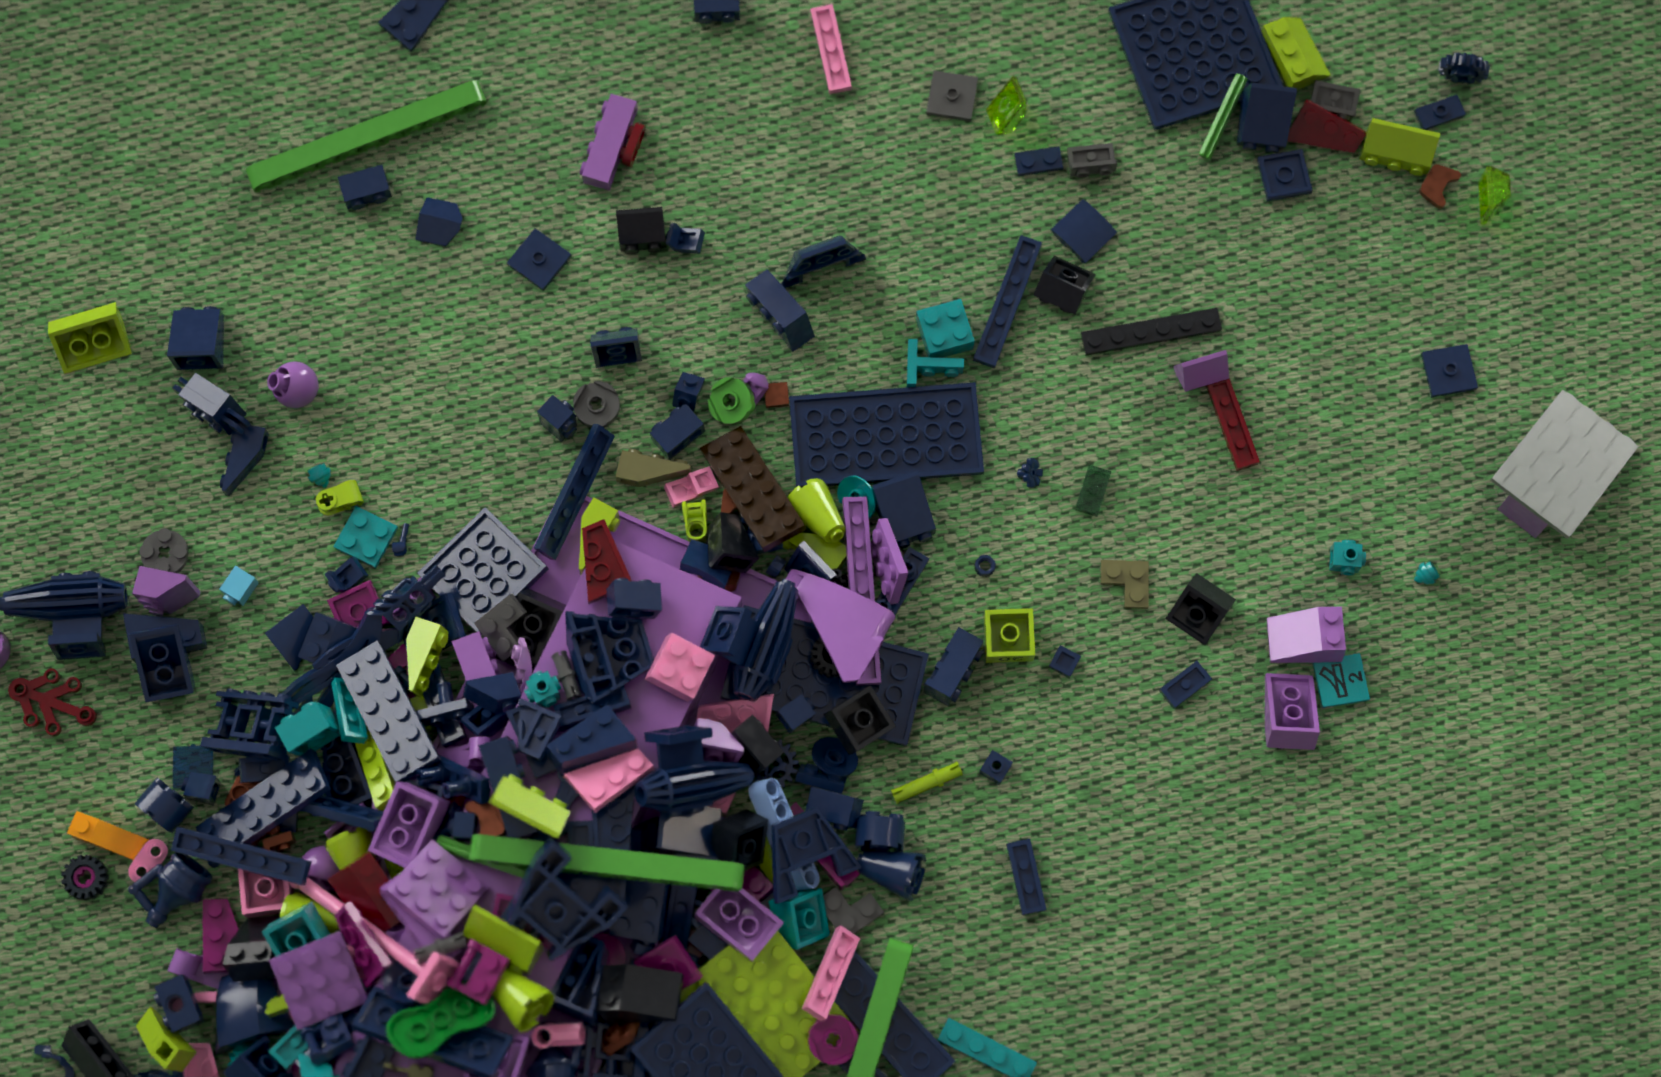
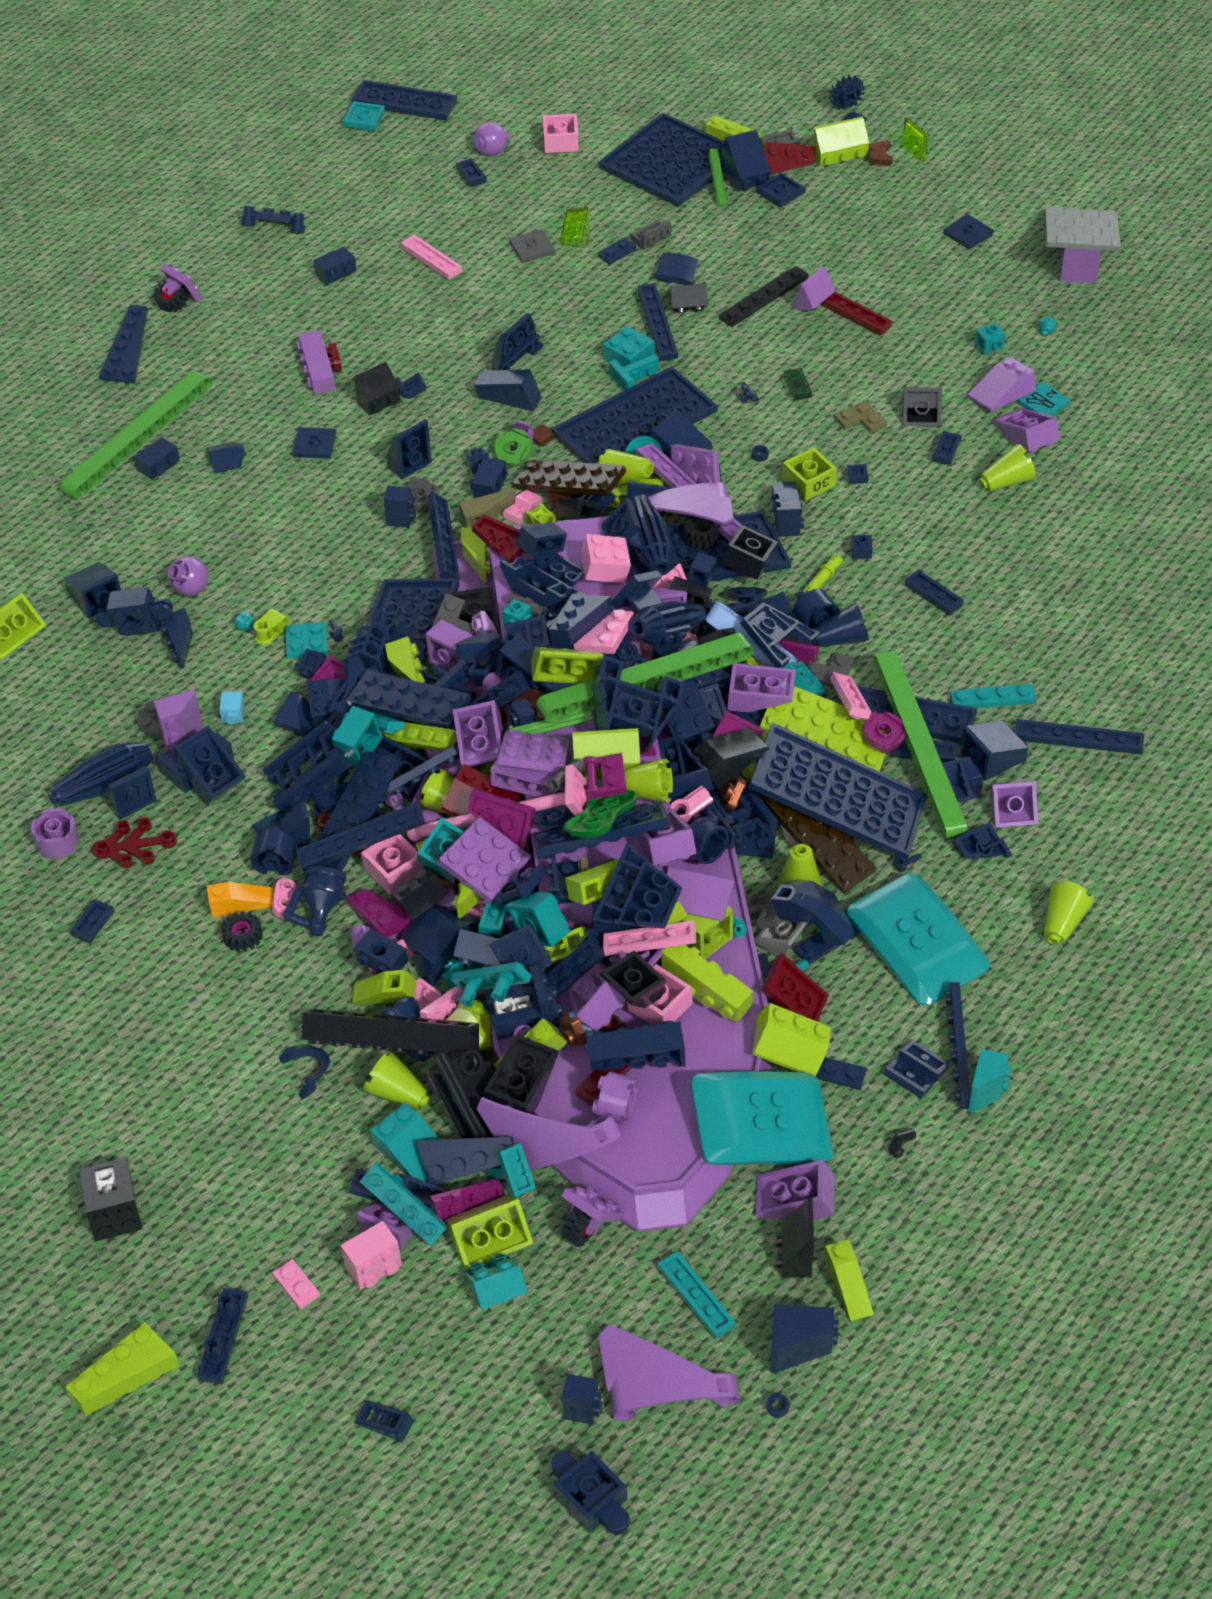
camera: 30 degrees left, 25 degrees down
none -> lime cone [979,444,1036,491]

